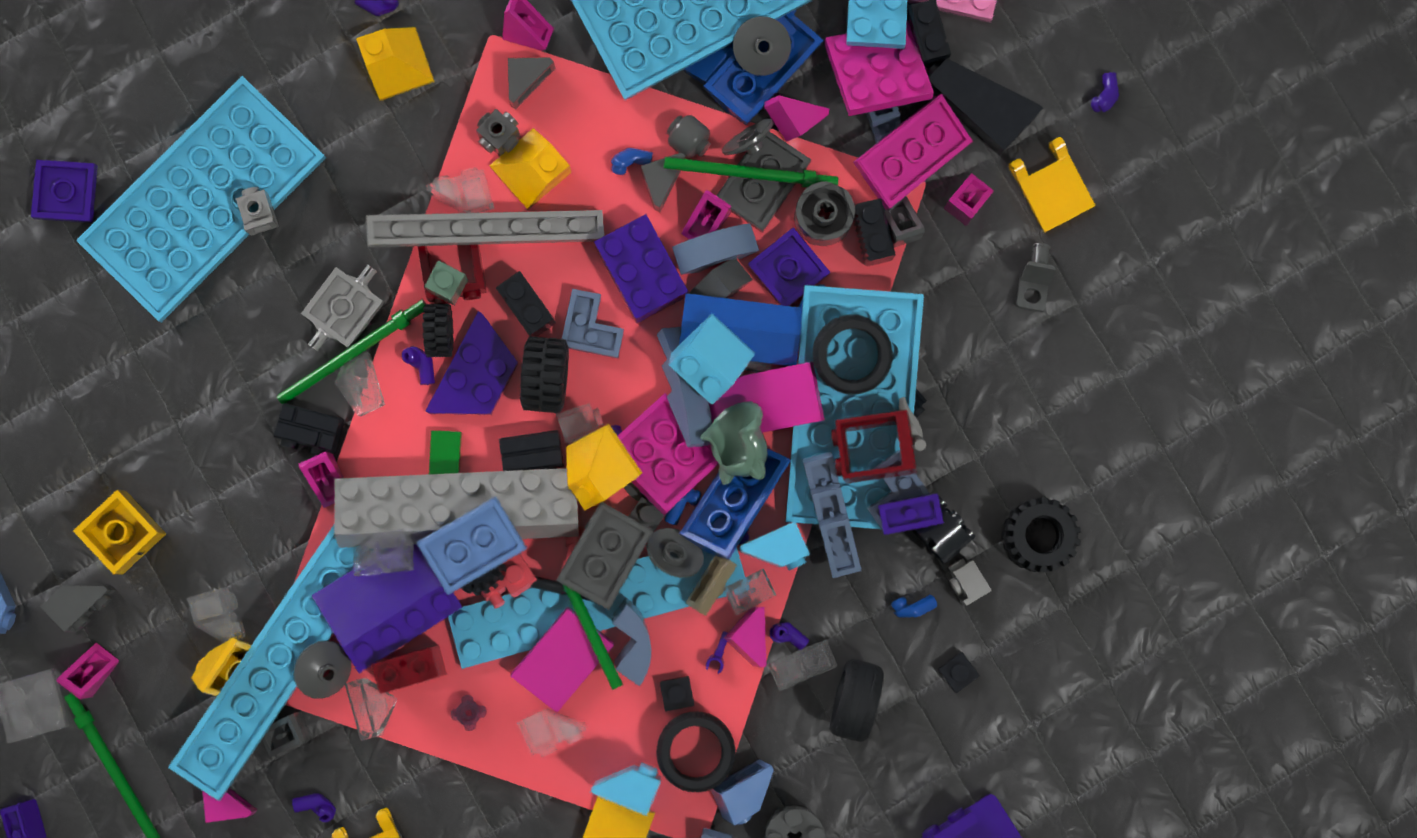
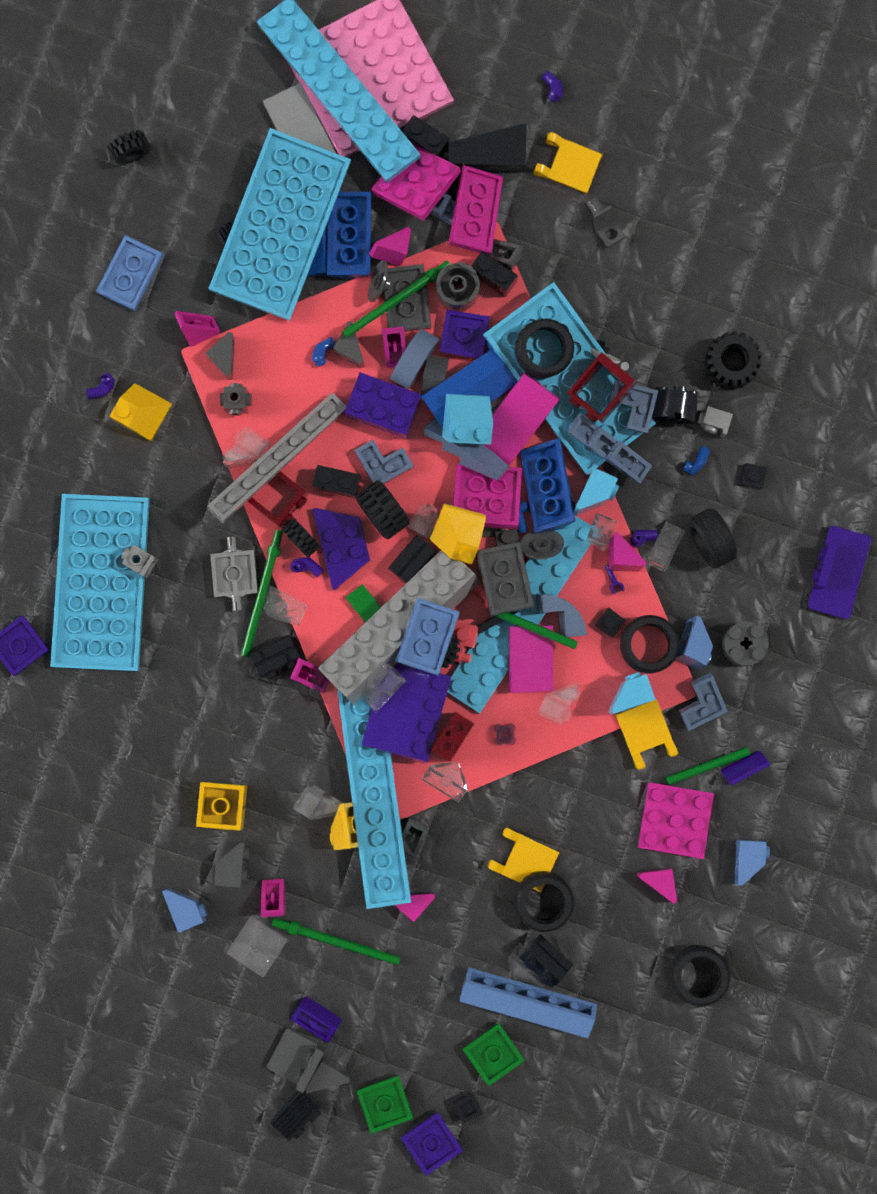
camera: 30 degrees left, 0 degrees up
dark purple arm [292,793,336,822] -> none
dark grey dish [293,640,351,699] -> none
sand green brick [424,260,468,306] -> none
yellow slope [489,128,572,210] -> none
dark grey head [667,115,711,159] -> none
dark tan plate [686,556,737,616] -> none
sand green hair [700,401,768,485] -> none
dark grey dish [733,16,791,76] -> none
dark purple plate [878,493,944,535] -> none
dark pink slope [944,173,994,226] -> none

